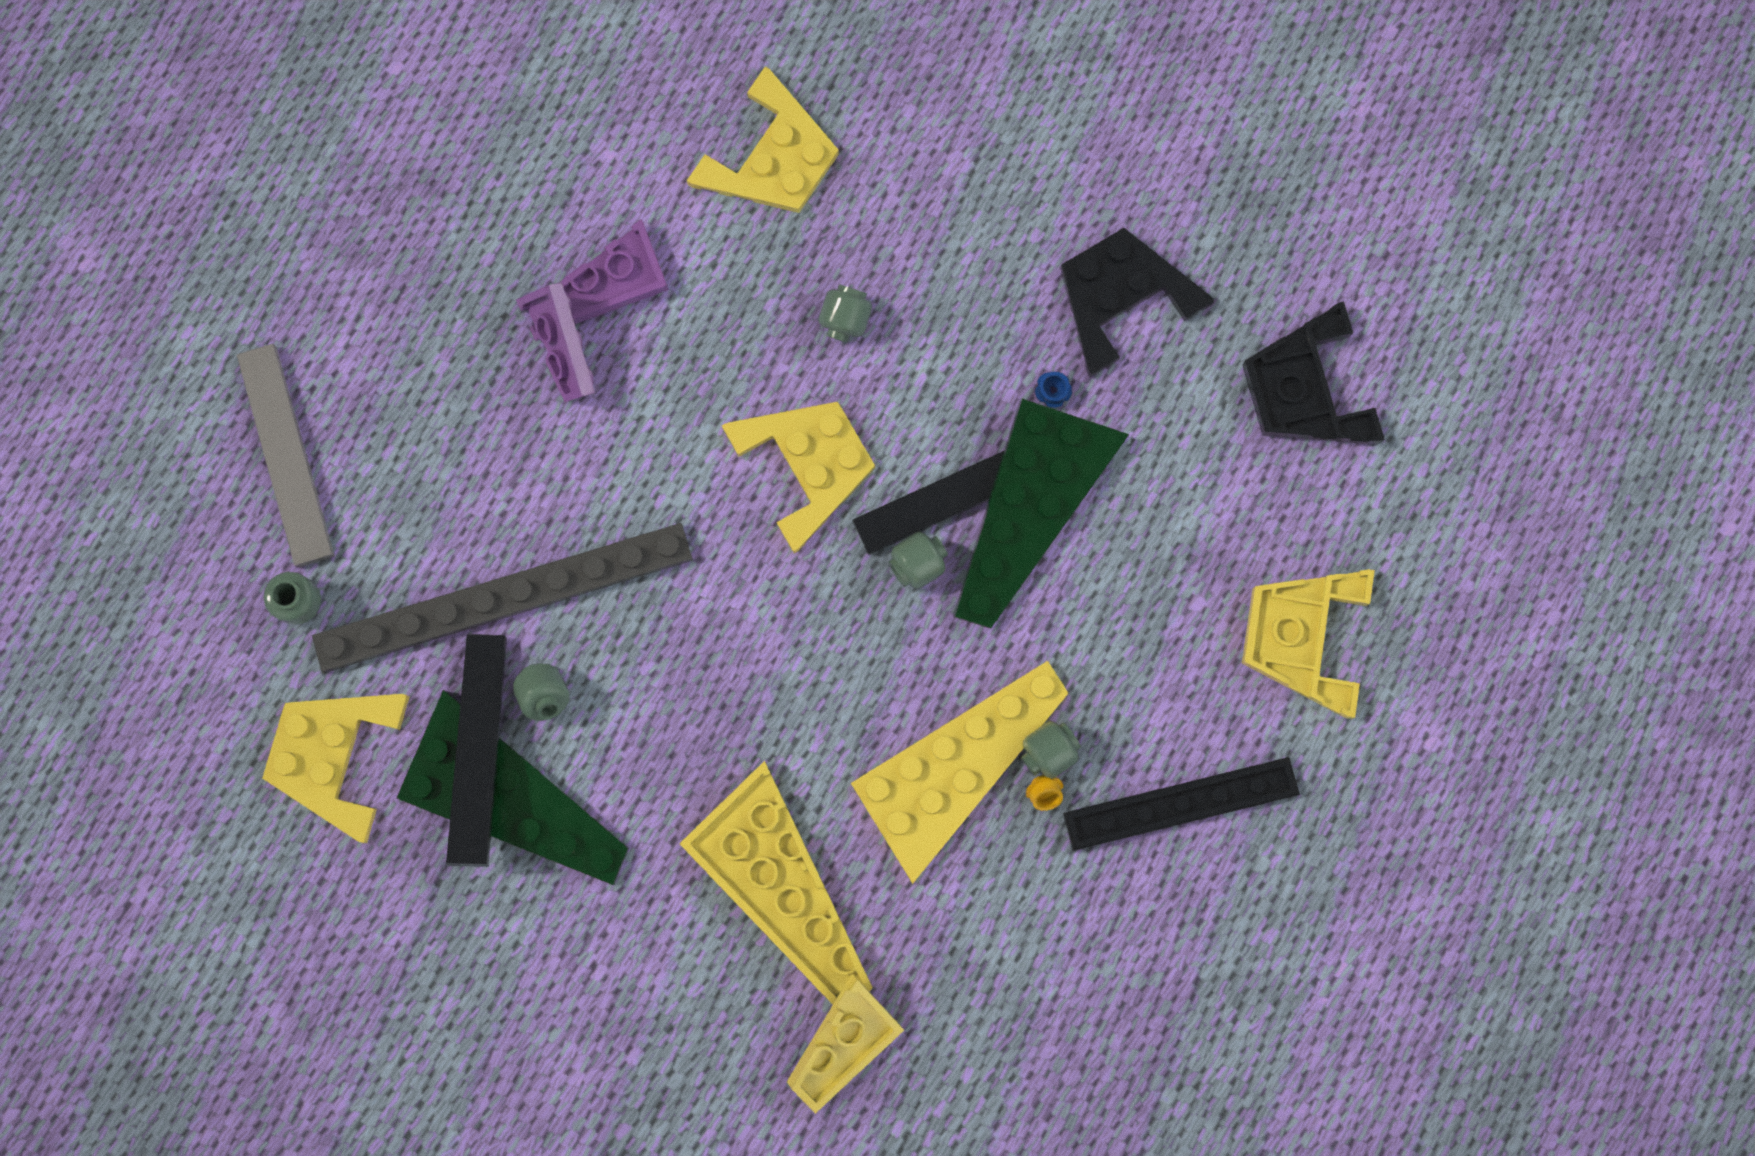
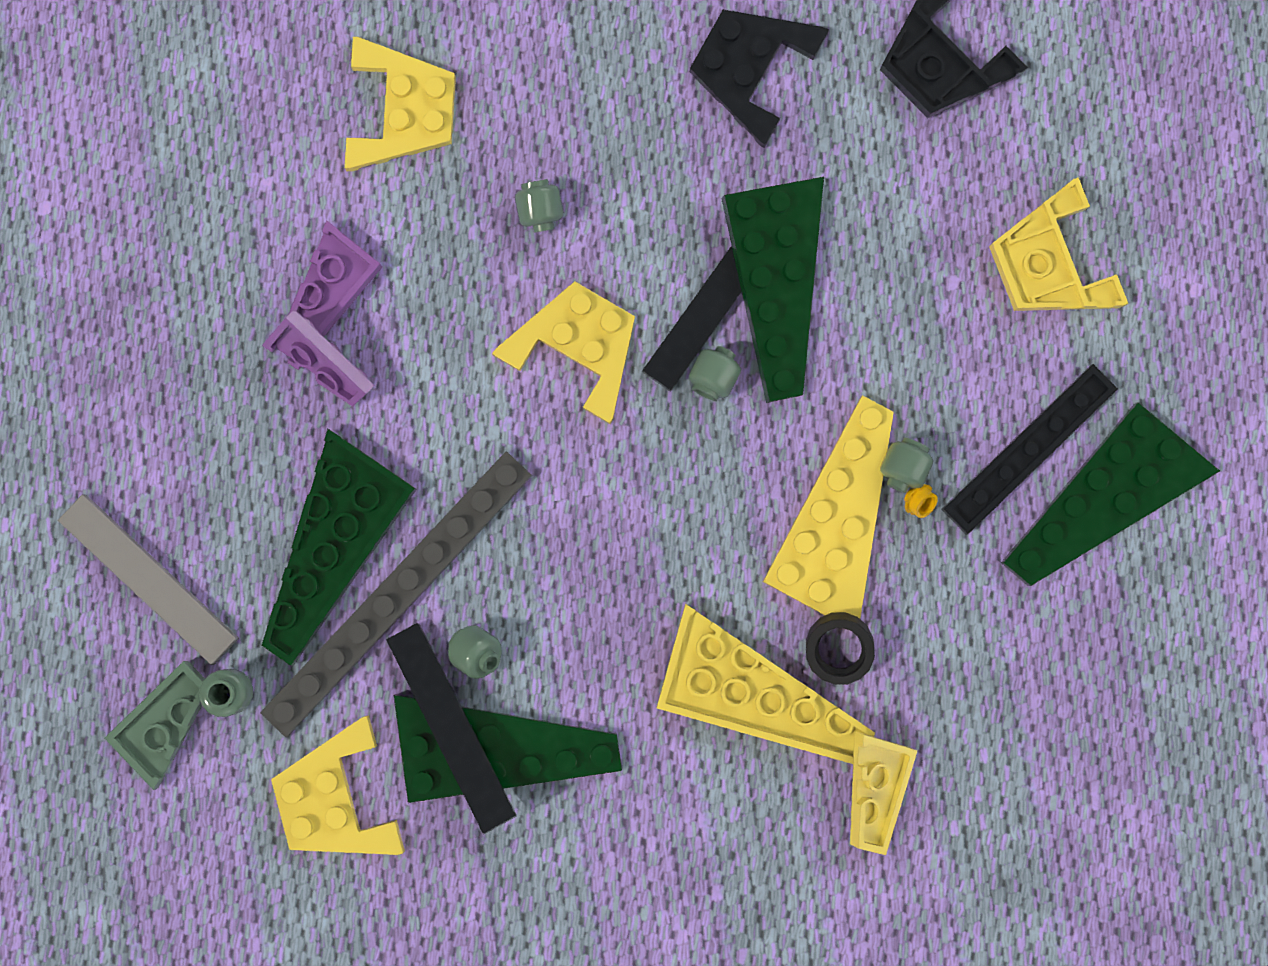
camera: 30 degrees left, 5 degrees up
blue plate [1035,372,1072,408] -> none
none -> sand green wing [104,661,205,790]
none -> dark green wing [261,428,417,666]
none -> black tyre [806,612,875,685]
none -> dark green wing [1001,402,1220,586]

